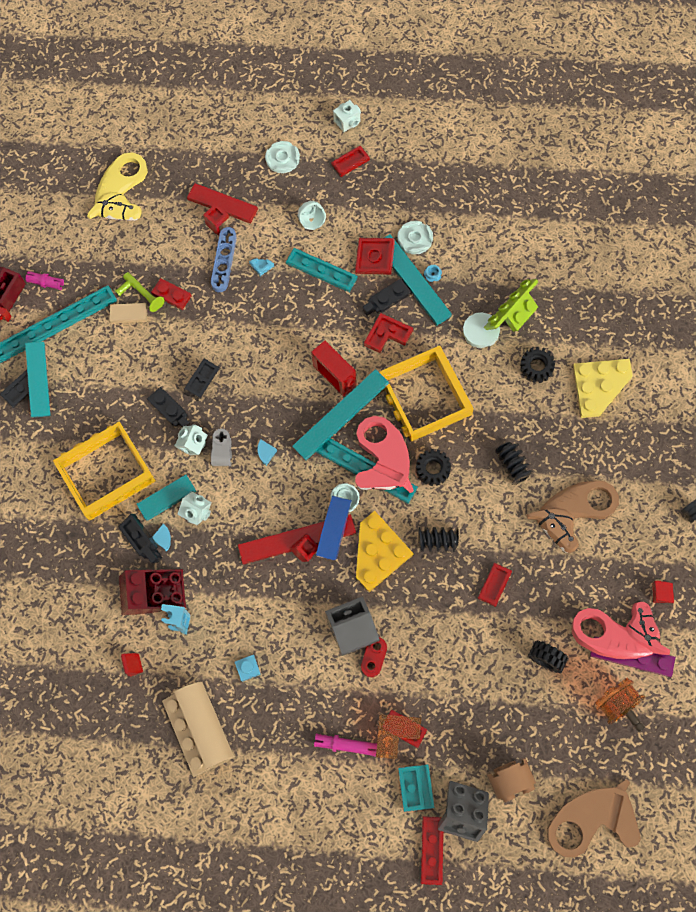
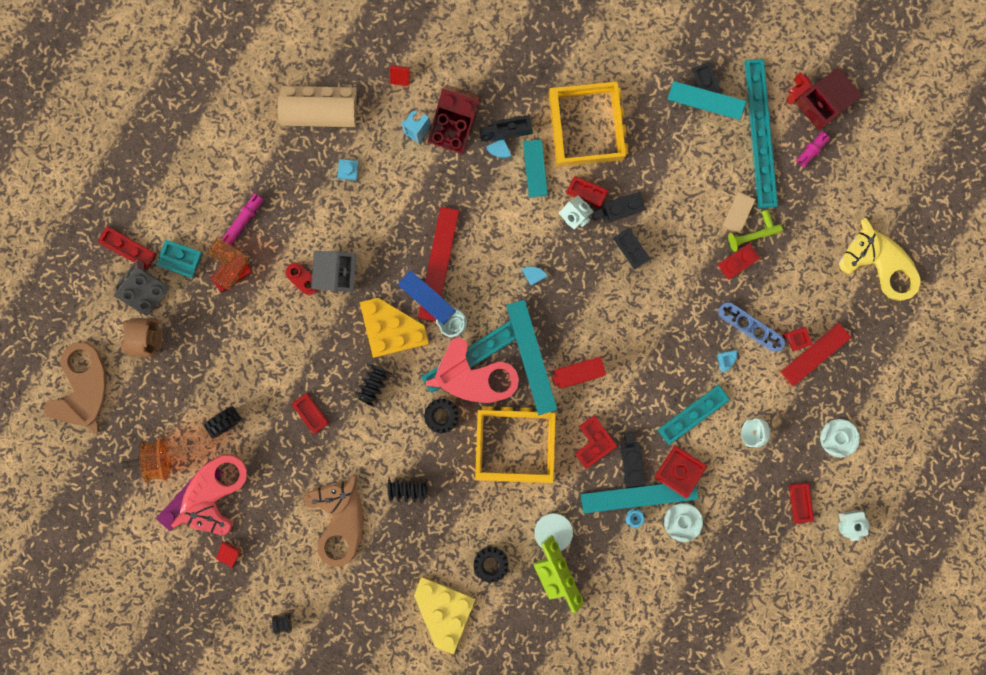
camera: 110 degrees right, 15 degrees up
light aqua brick [178,492,212,525] -> none
light grey piece [211,429,232,466] -> none
red slope [290,534,318,562] -> none
none -> red plate [566,176,609,209]

